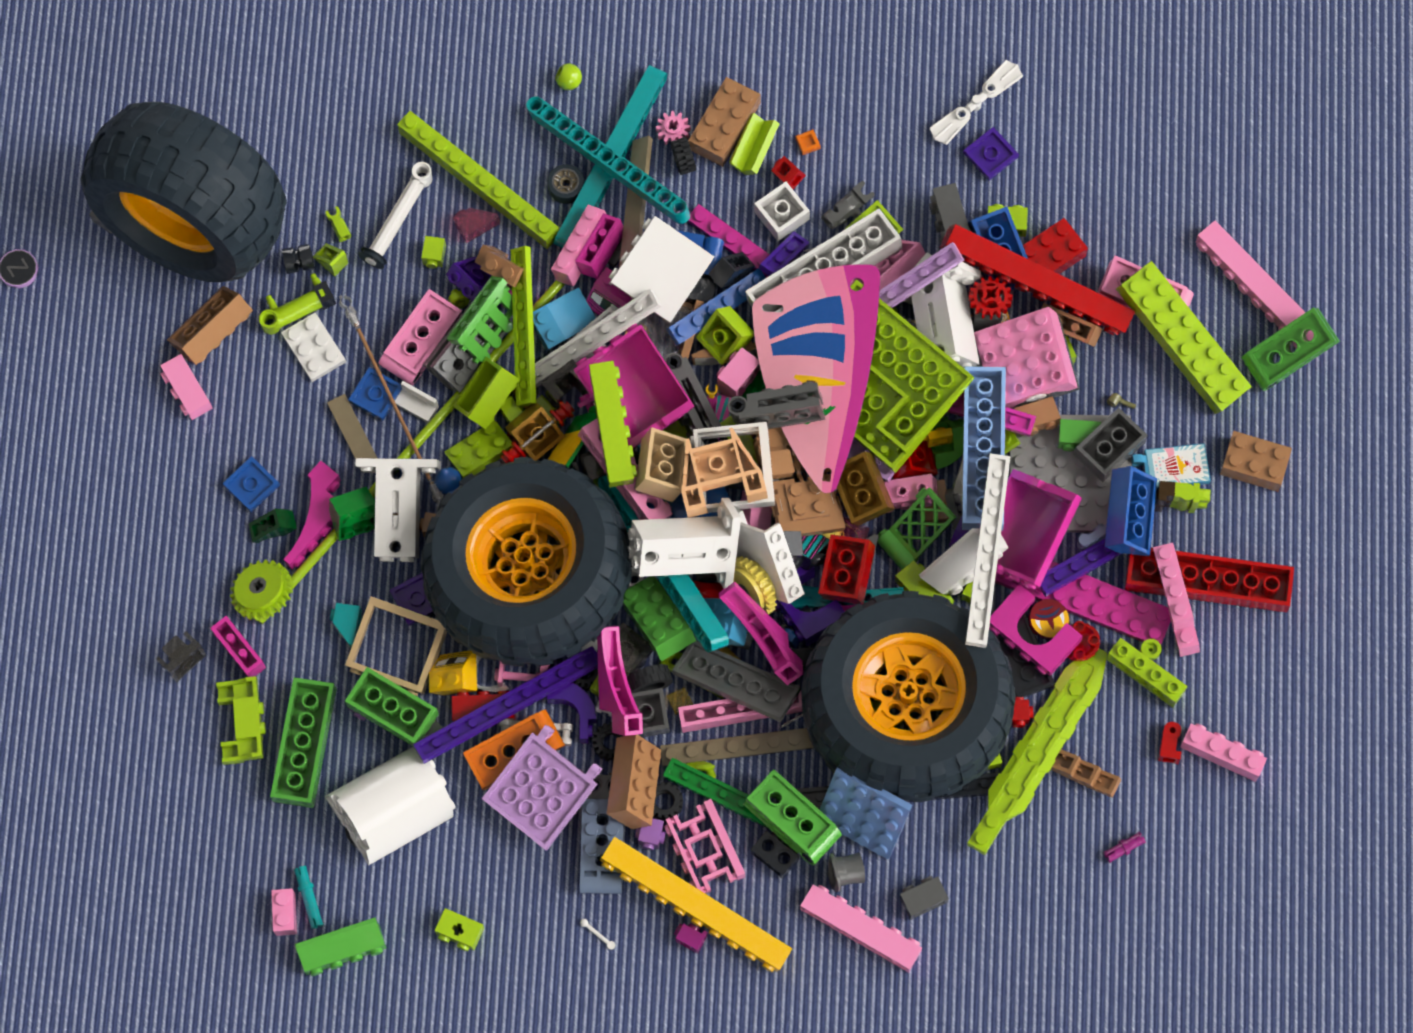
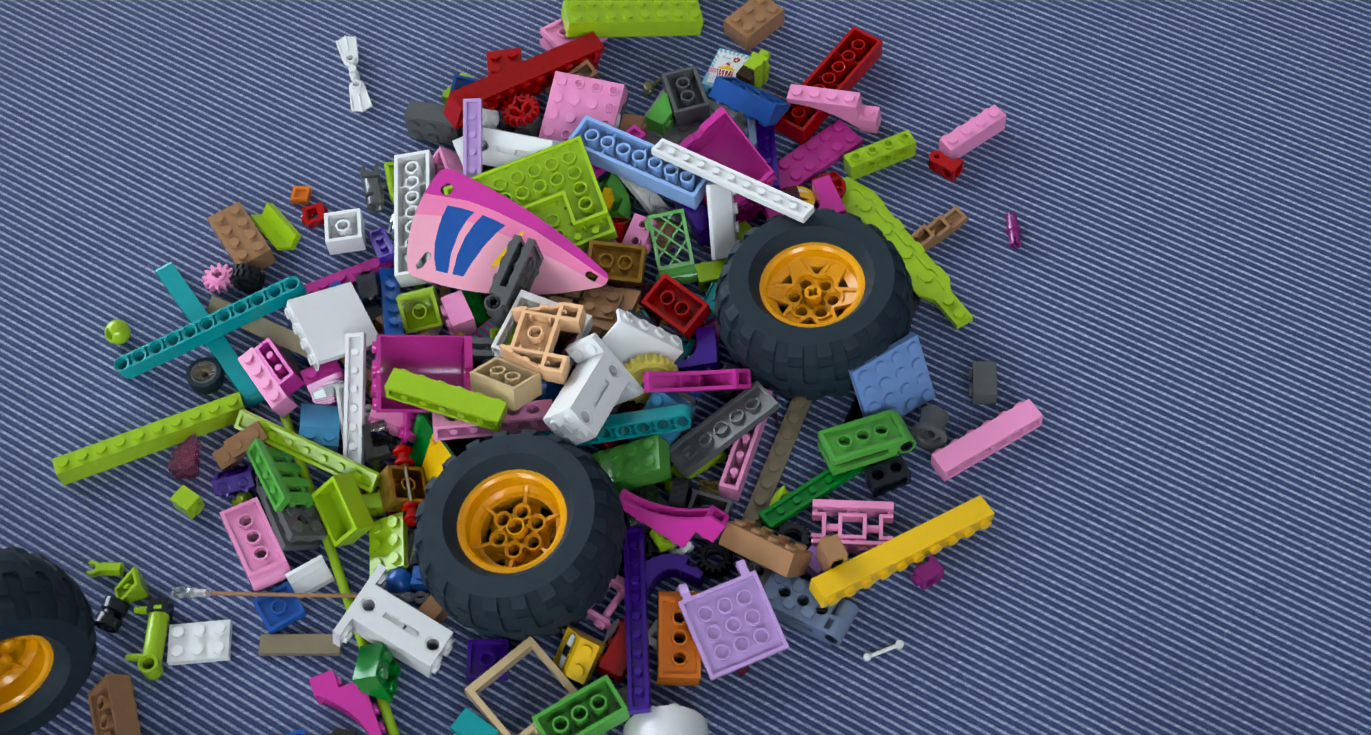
camera: 60 degrees left, 15 degrees down
white piece [358,162,433,269] -> none
dark purple plate [963,127,1019,181] -> none
lime tile [1140,639,1162,660] -> none
none -> medium nougat piece [815,534,848,573]

